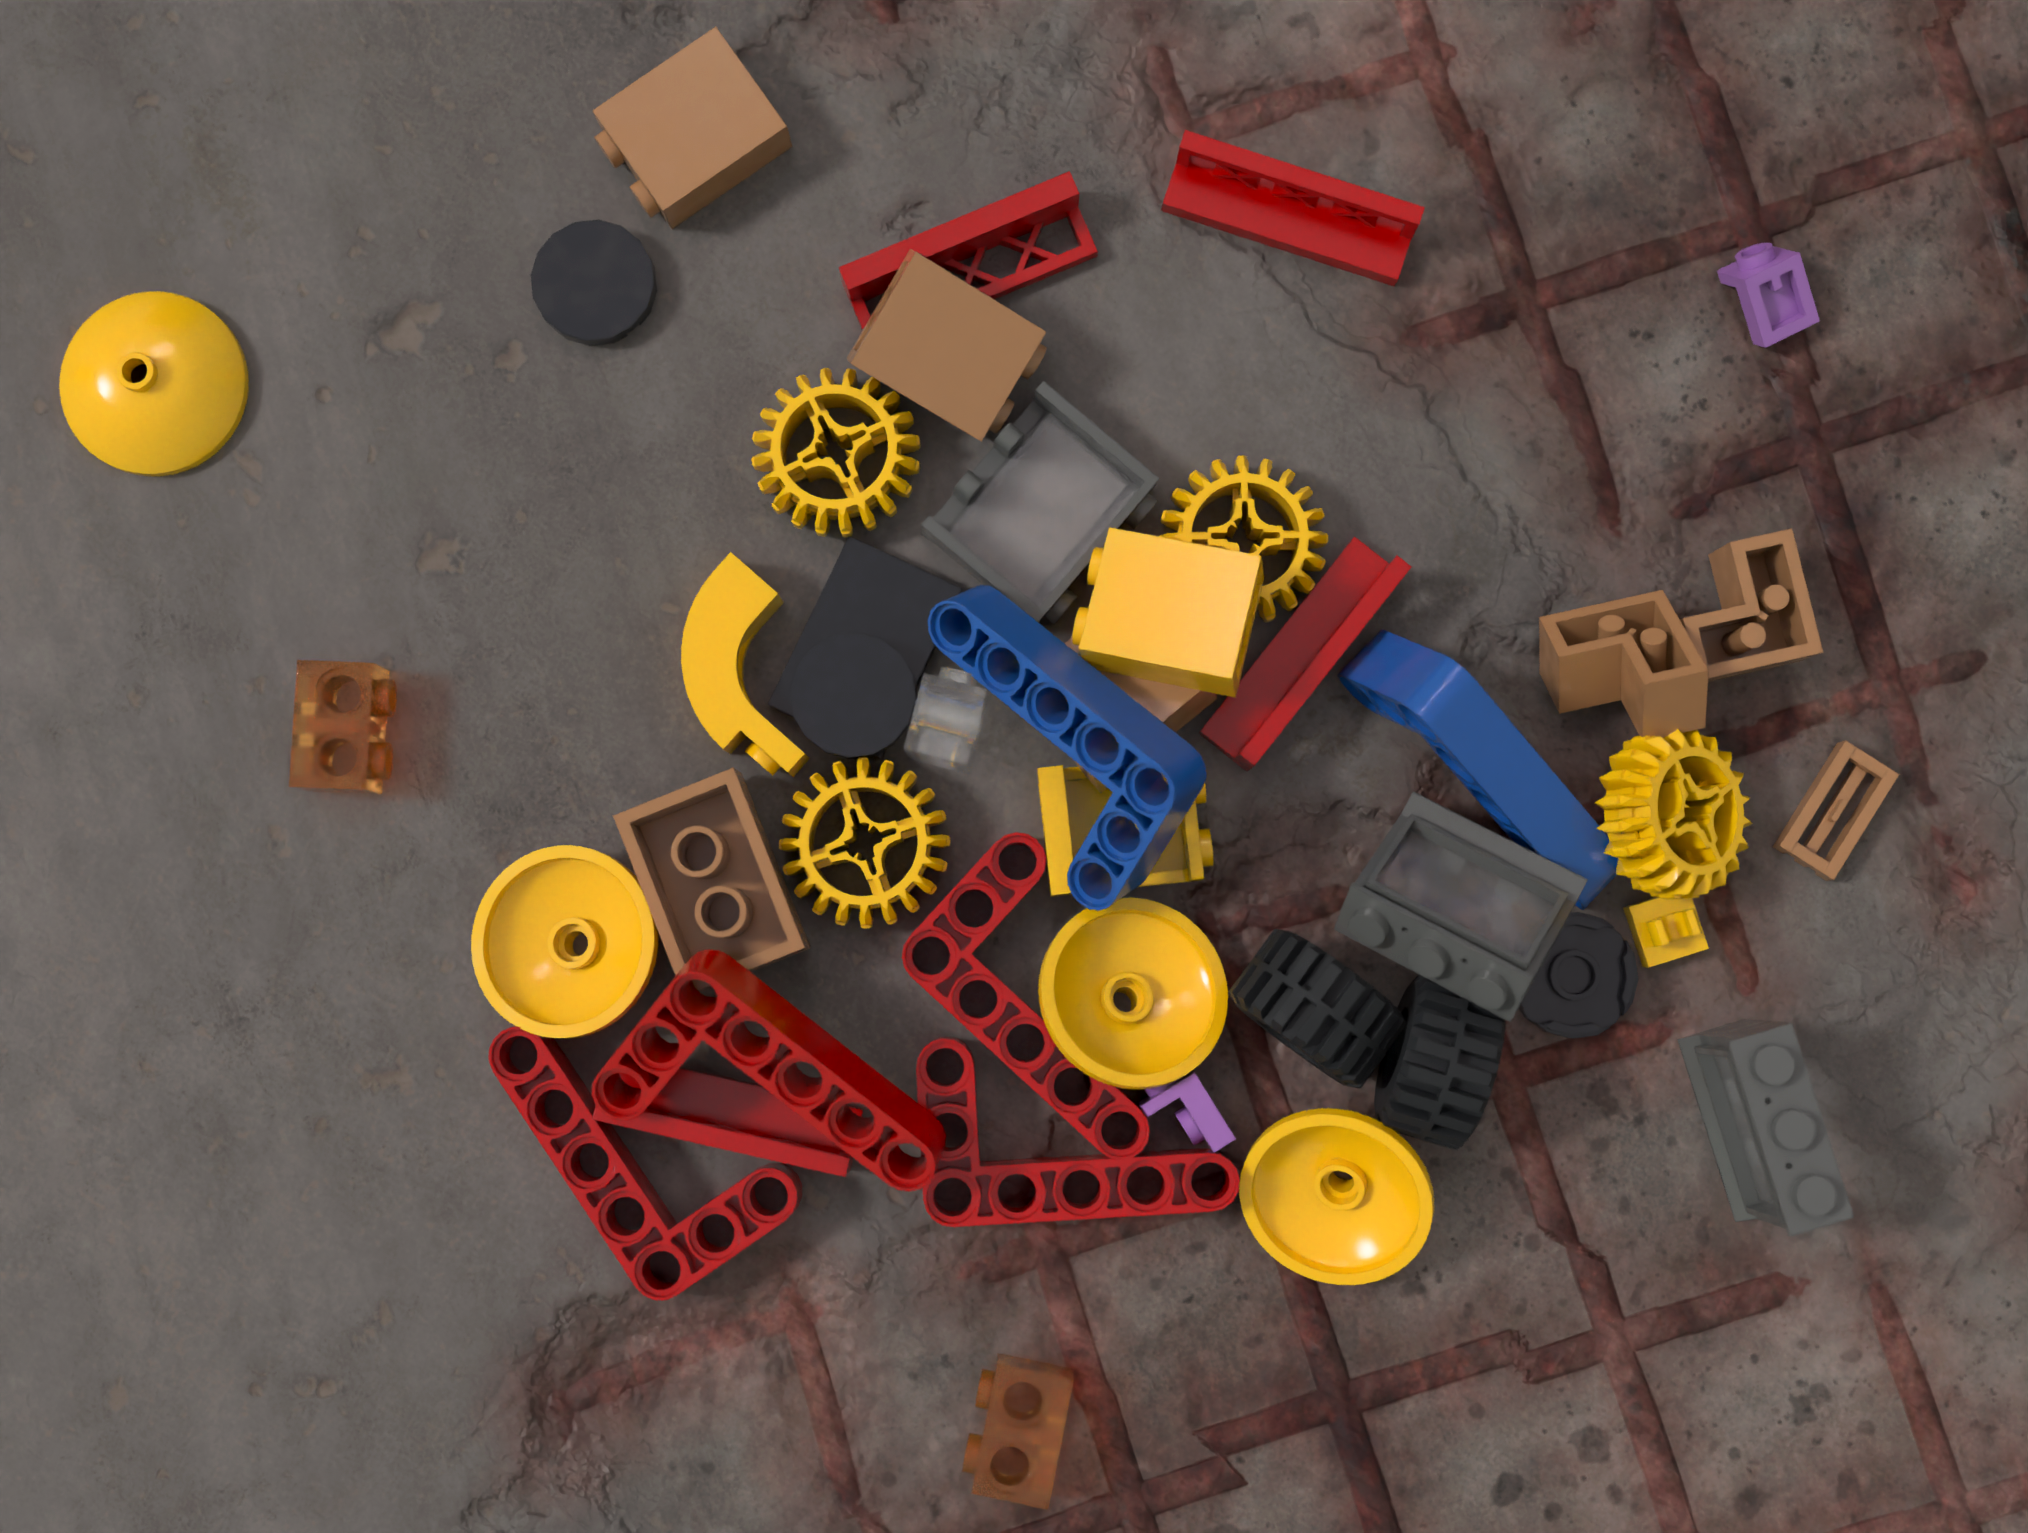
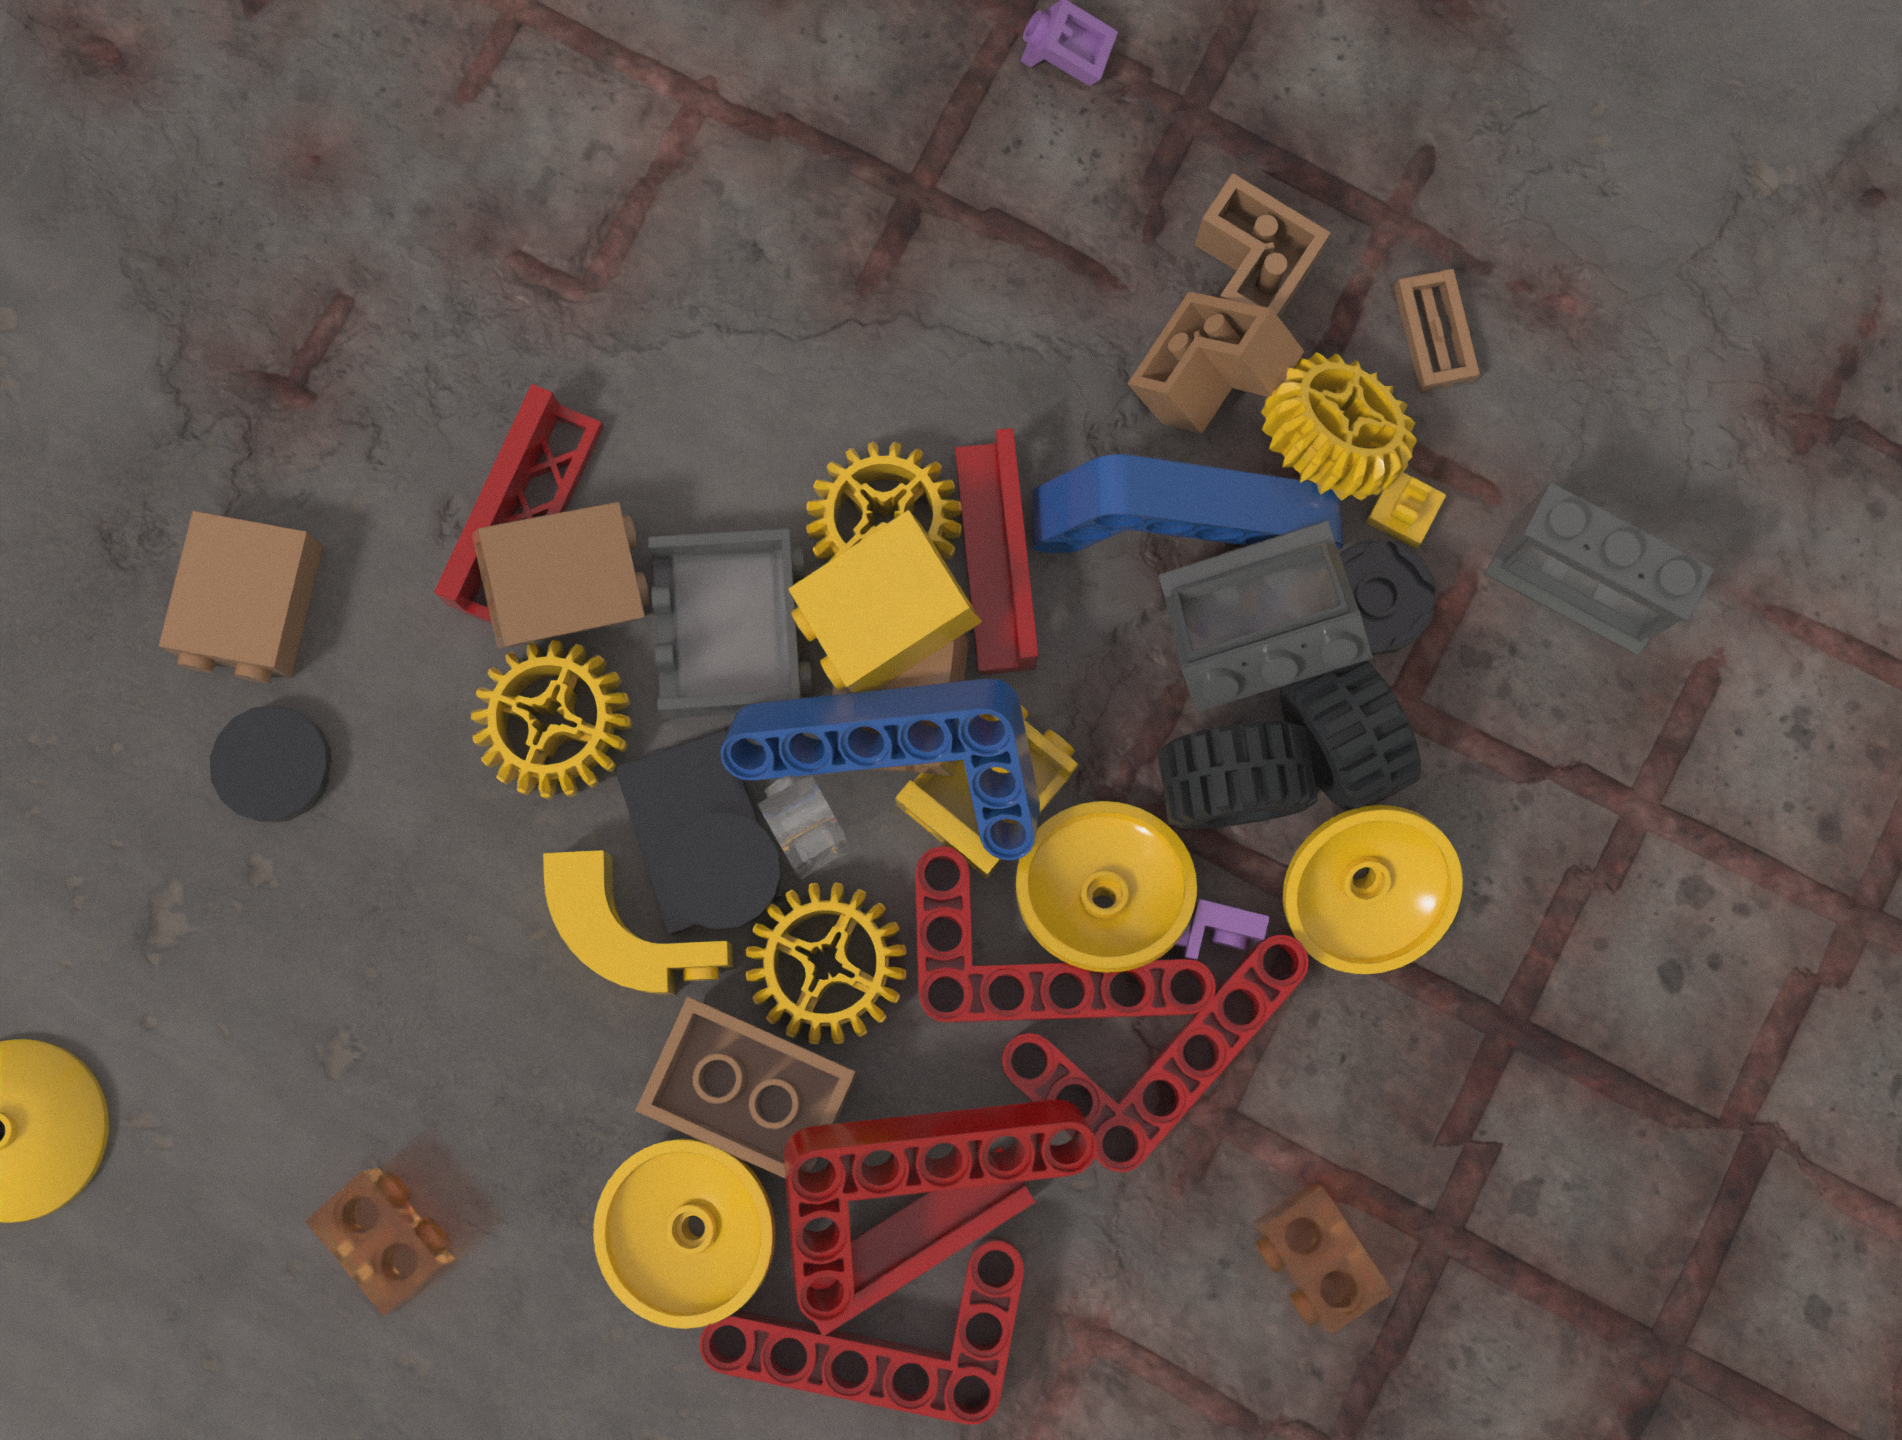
camera: 45 degrees left, 5 degrees down
red fence [1161,130,1425,286] -> none

